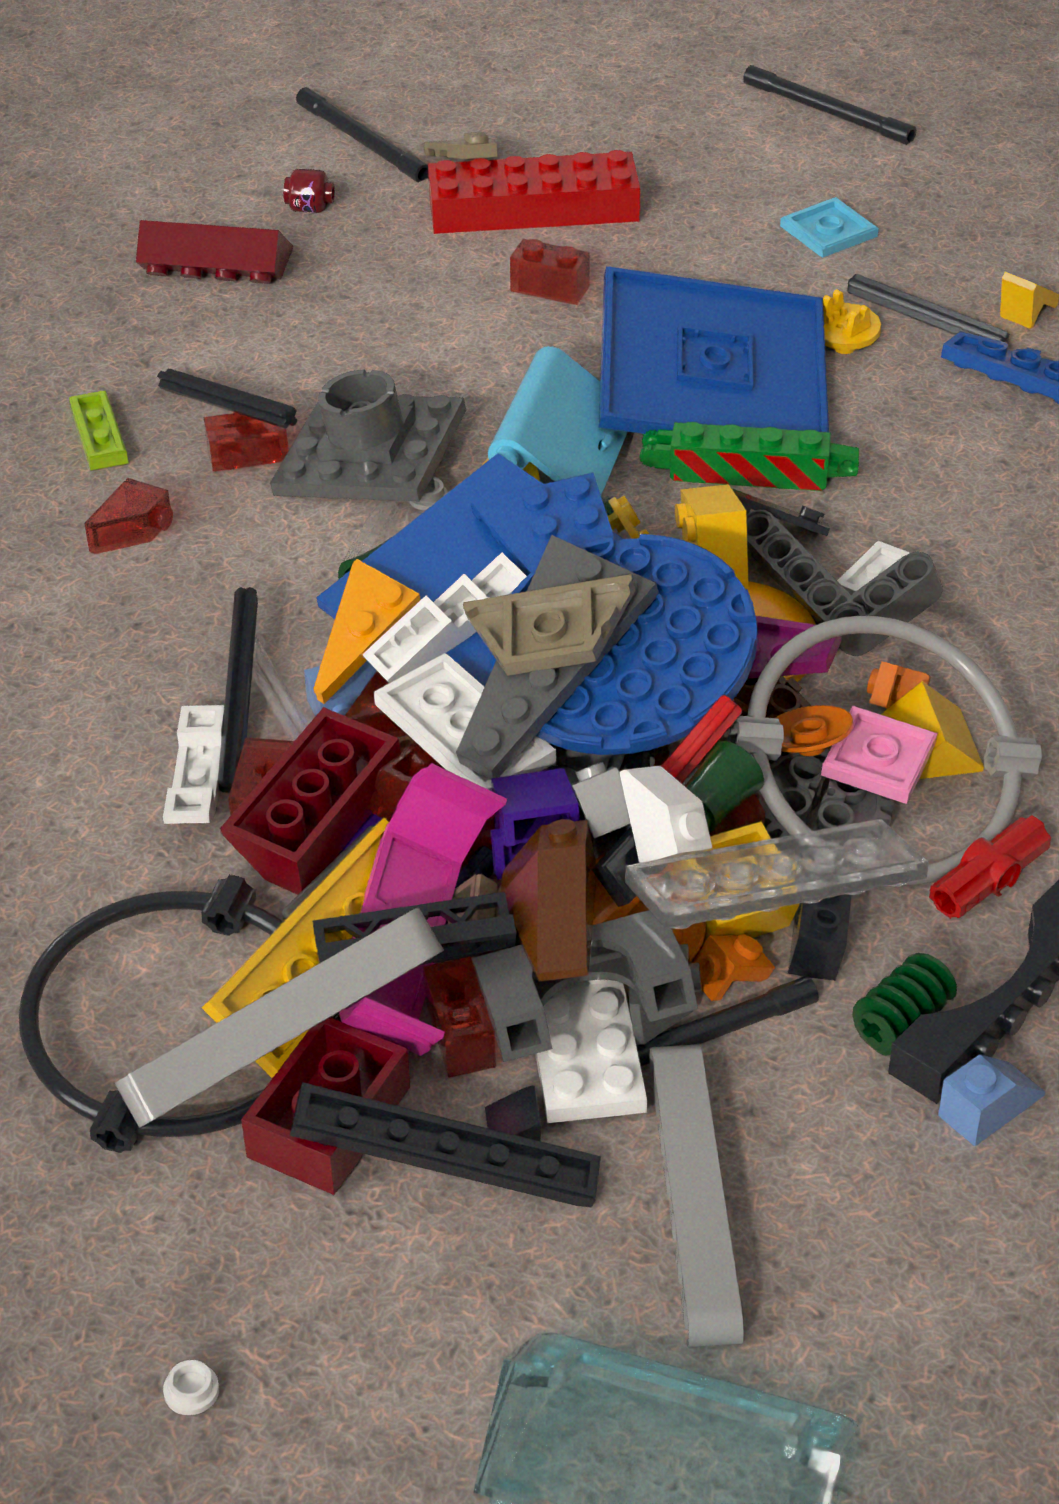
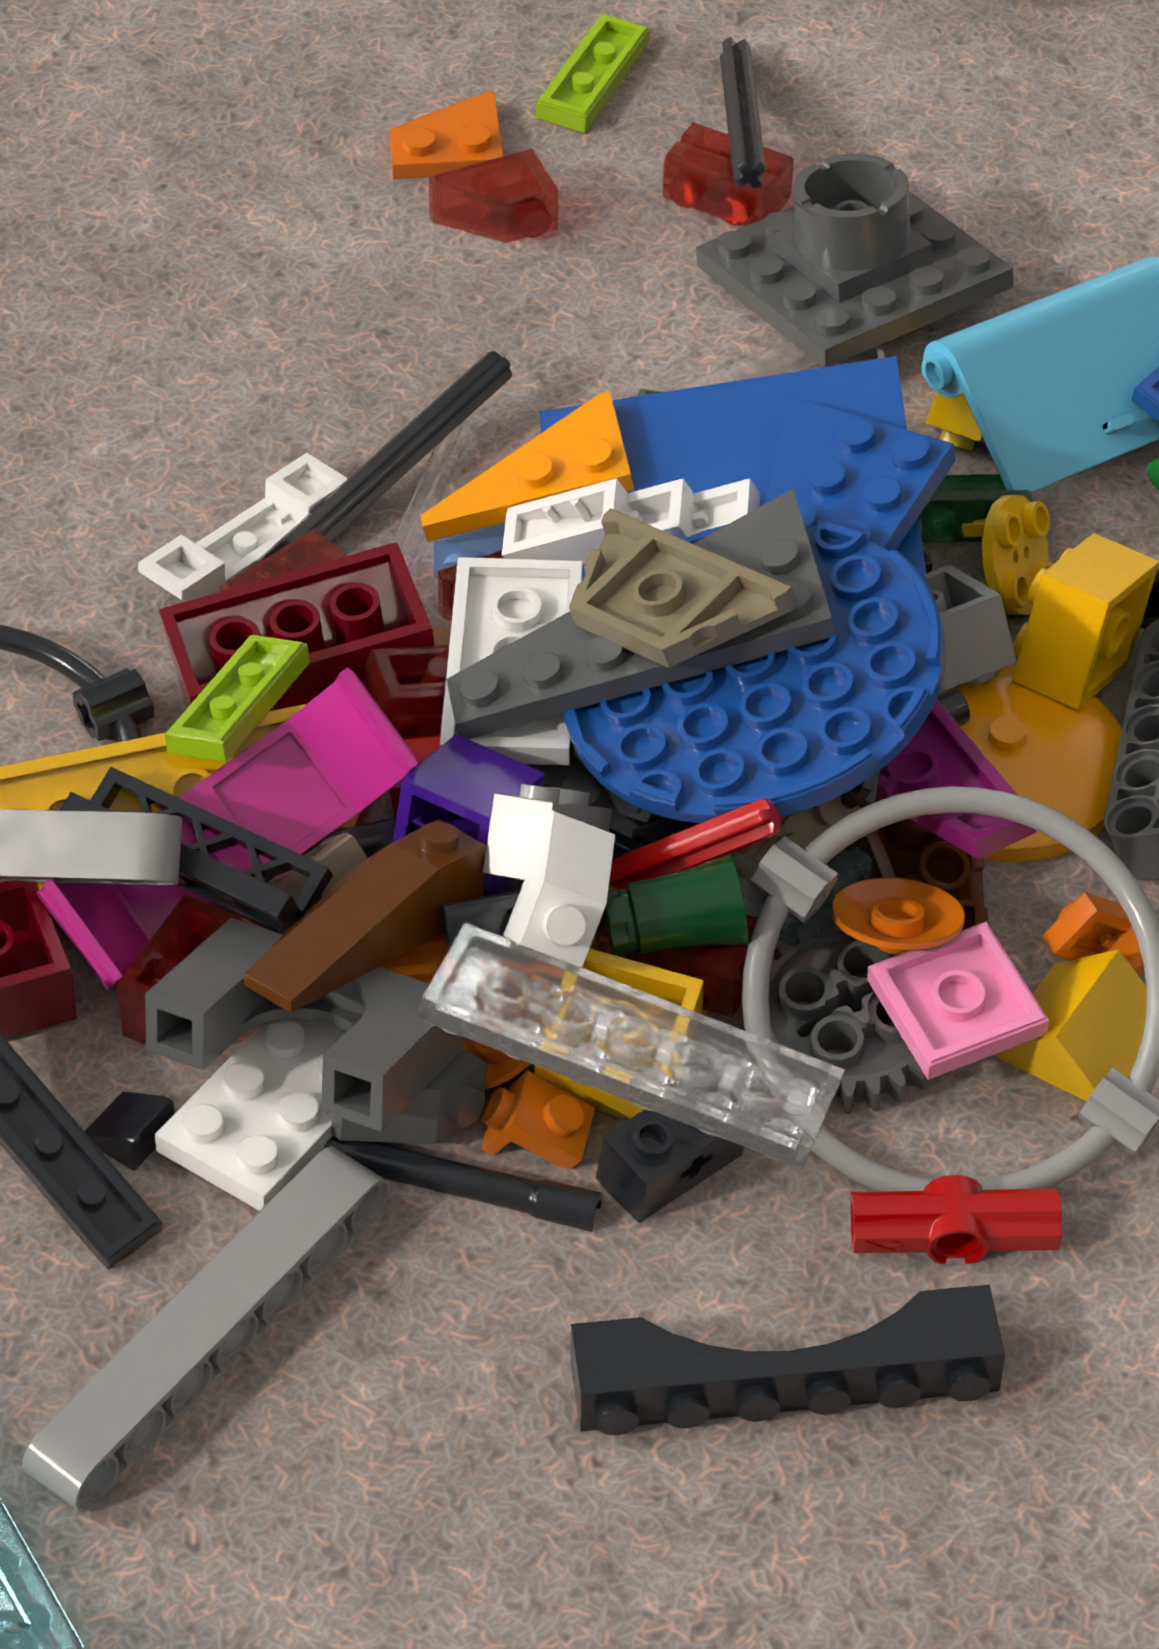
camera: 40 degrees right, 5 degrees up
dark green piece [852,953,957,1056] -> none
medium blue slope [938,1054,1045,1146] -> none
none -> lime tile [165,635,310,763]
none -> orange wing [389,91,503,179]

